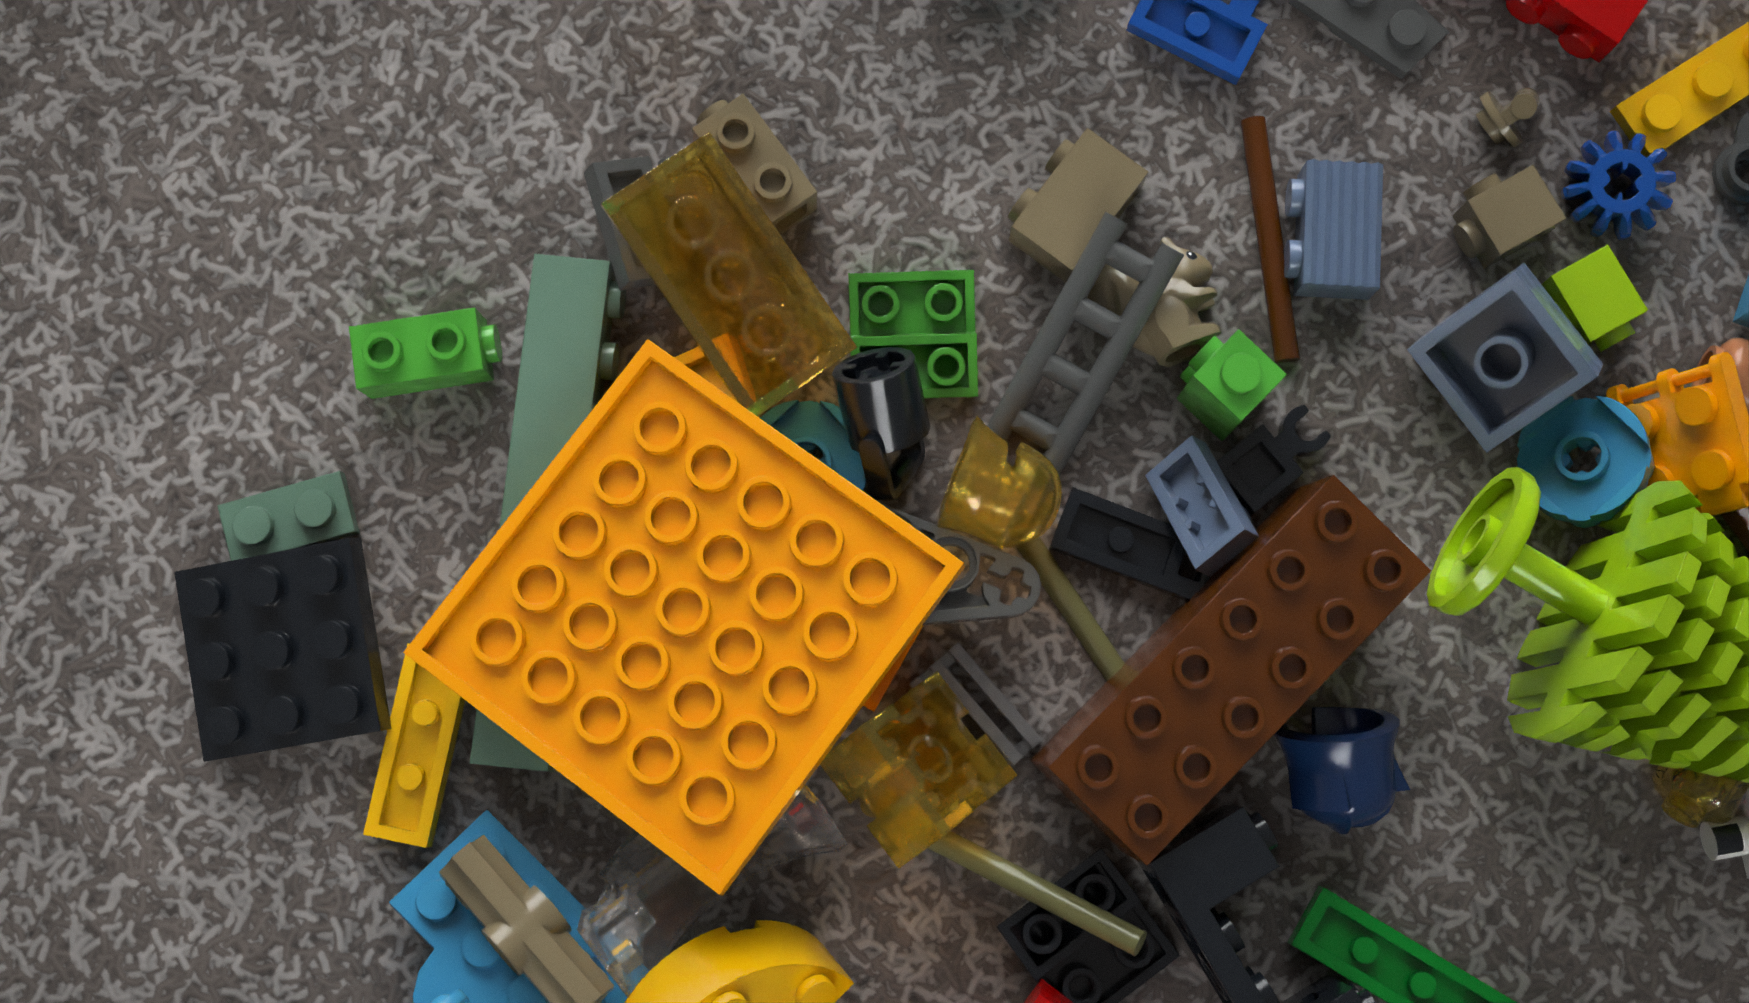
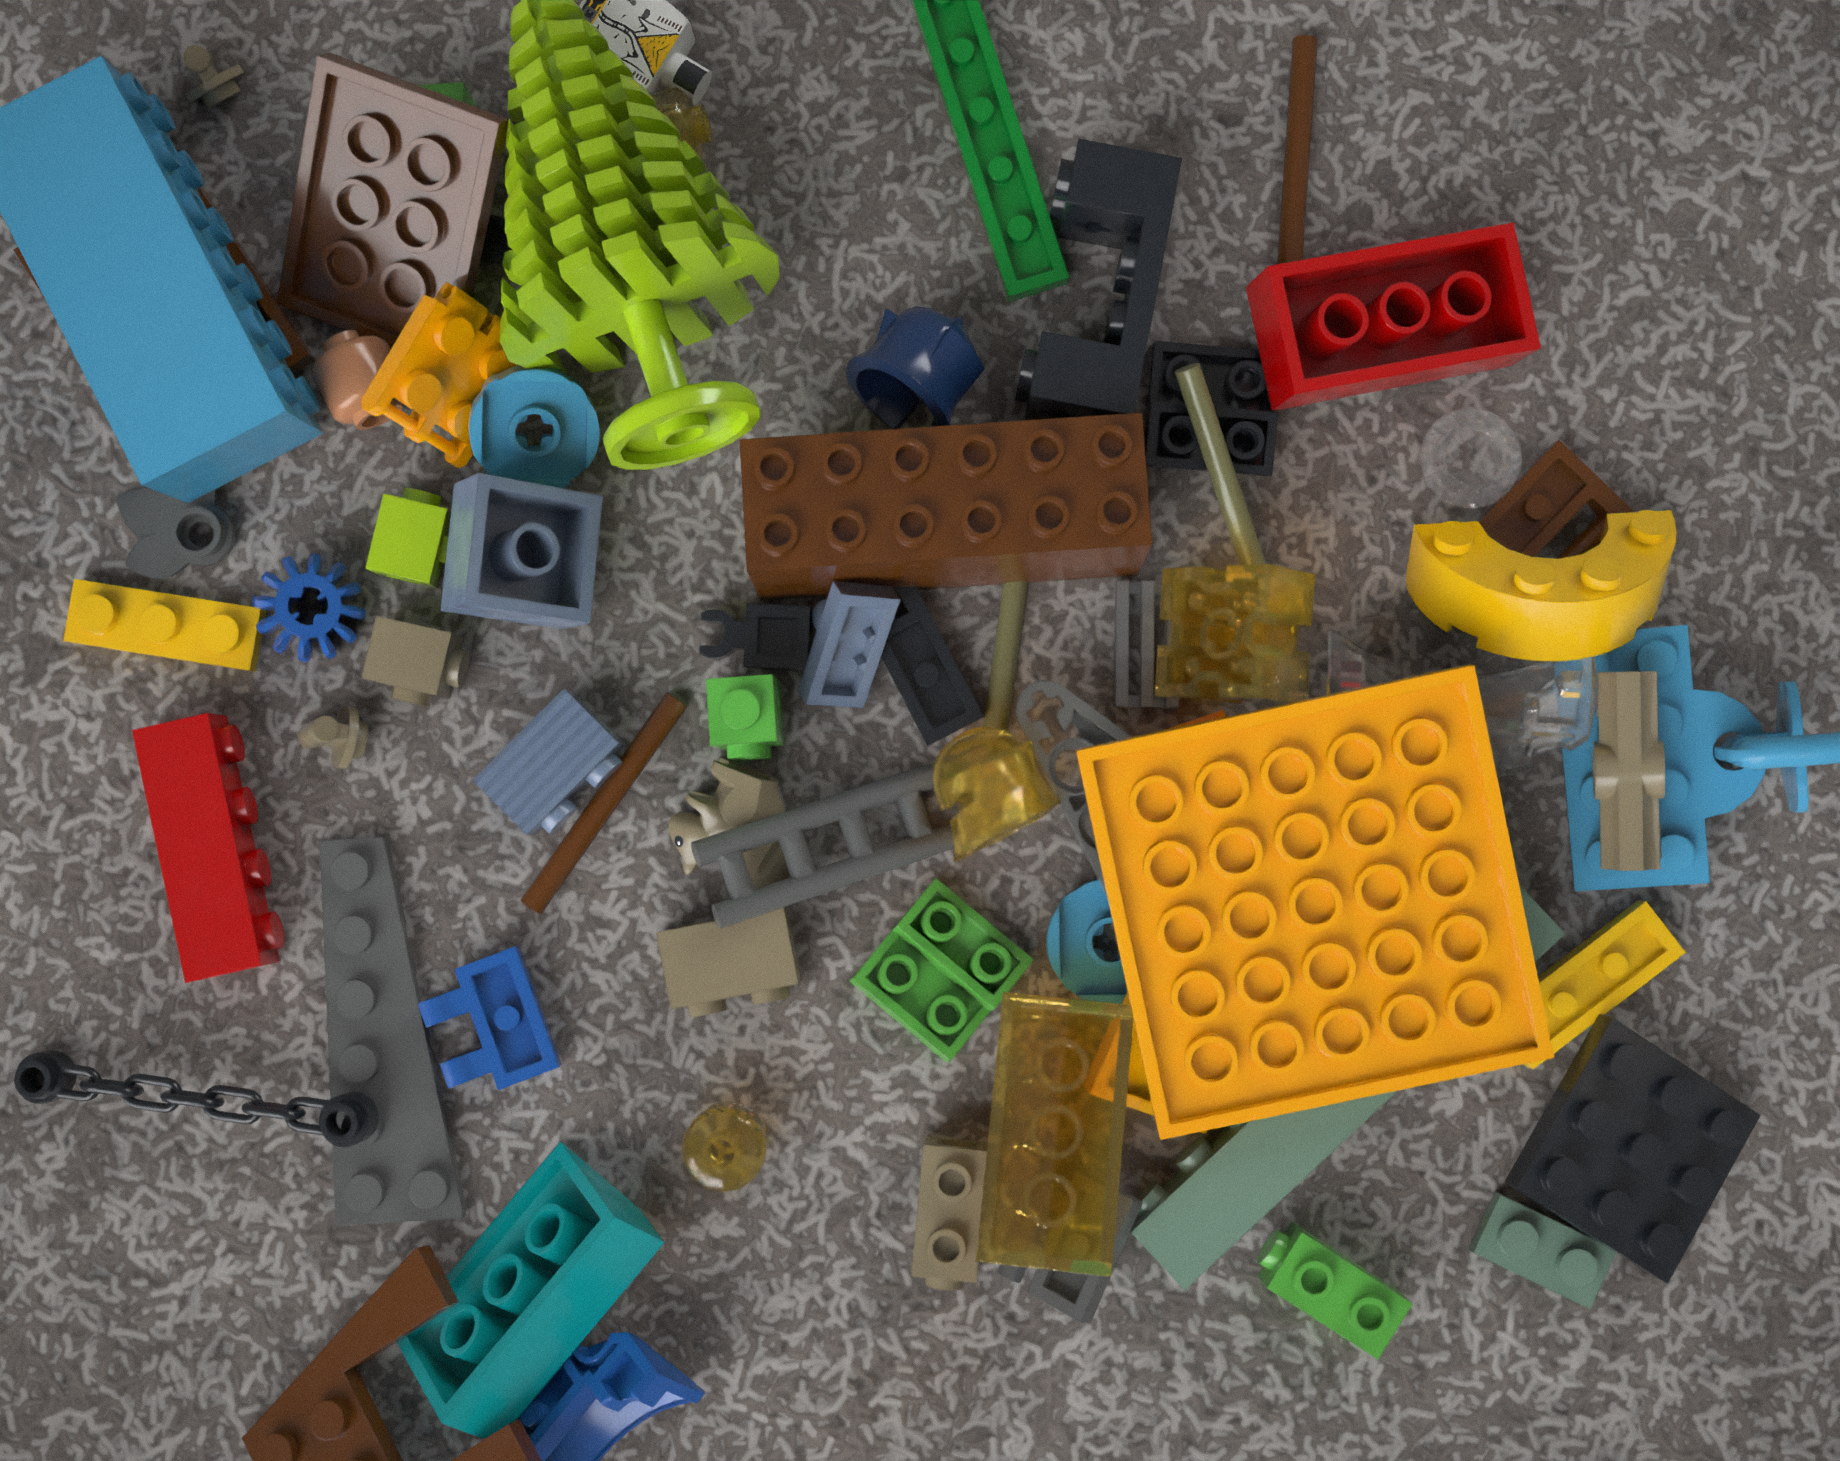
camera: 140 degrees left, 5 degrees up
black piece [832,347,931,500] -> none
none -> clear yellow head [682,1101,770,1192]

